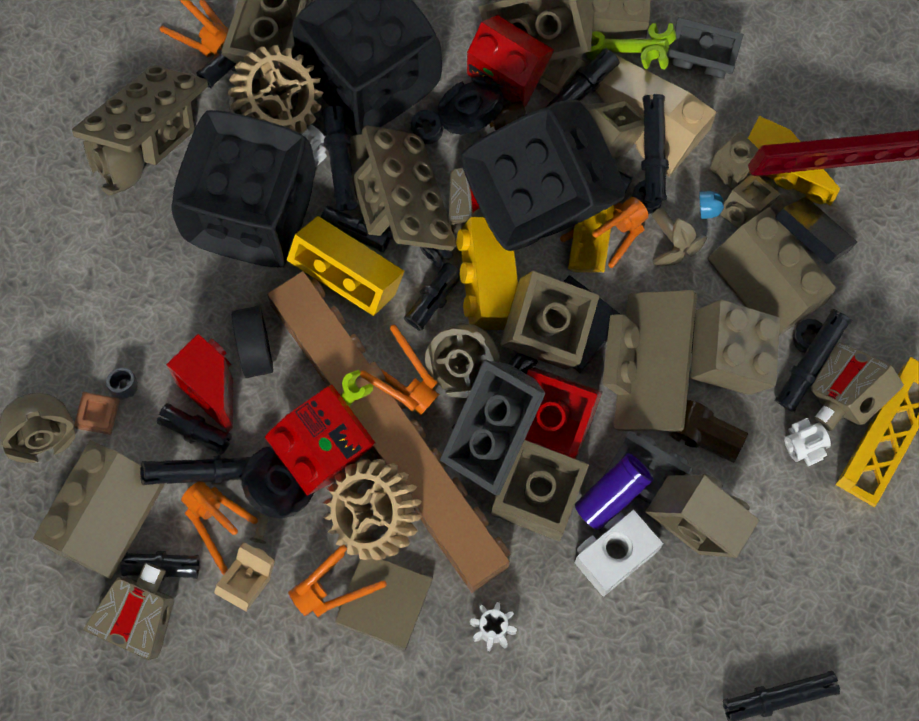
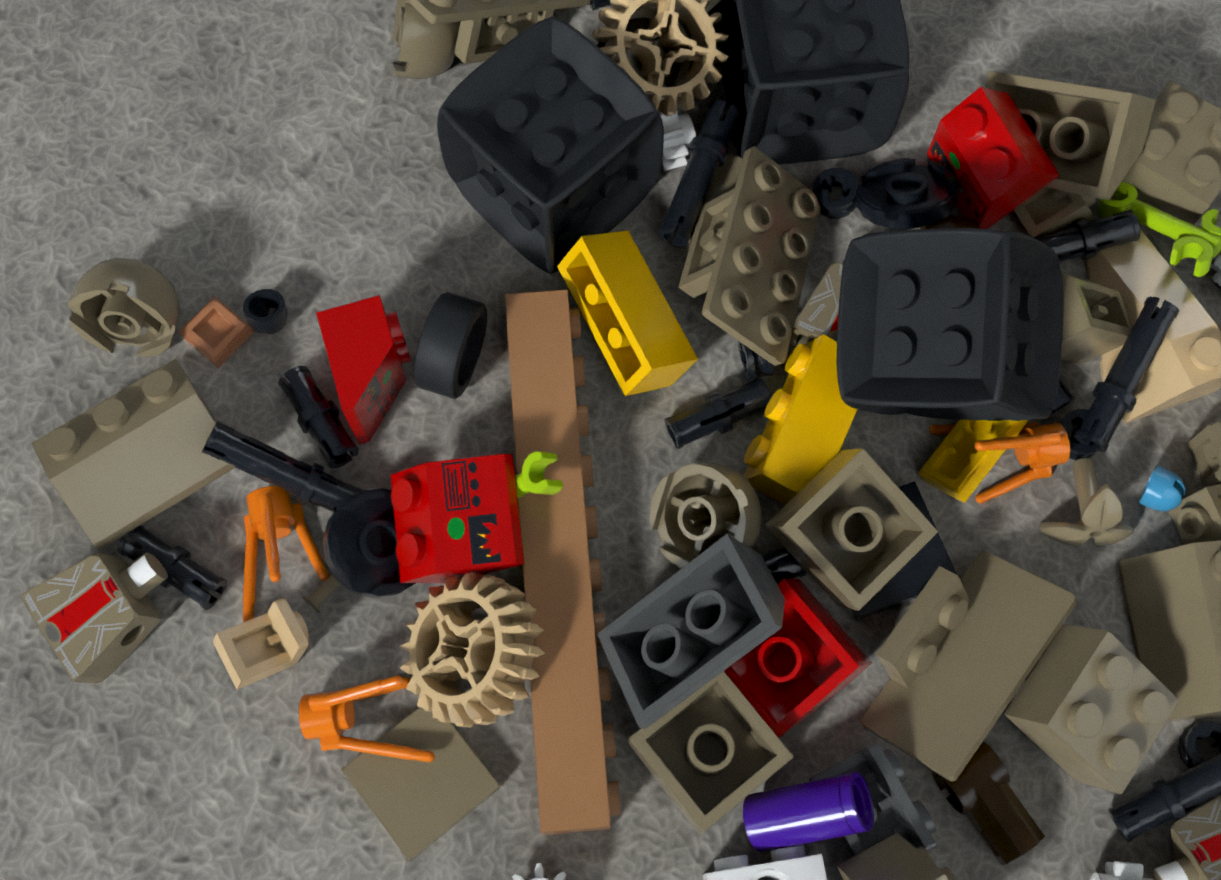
camera: 30 degrees right, 0 degrees up
black pin [321,206,392,252] -> none
orange plant [360,324,440,416] -> none

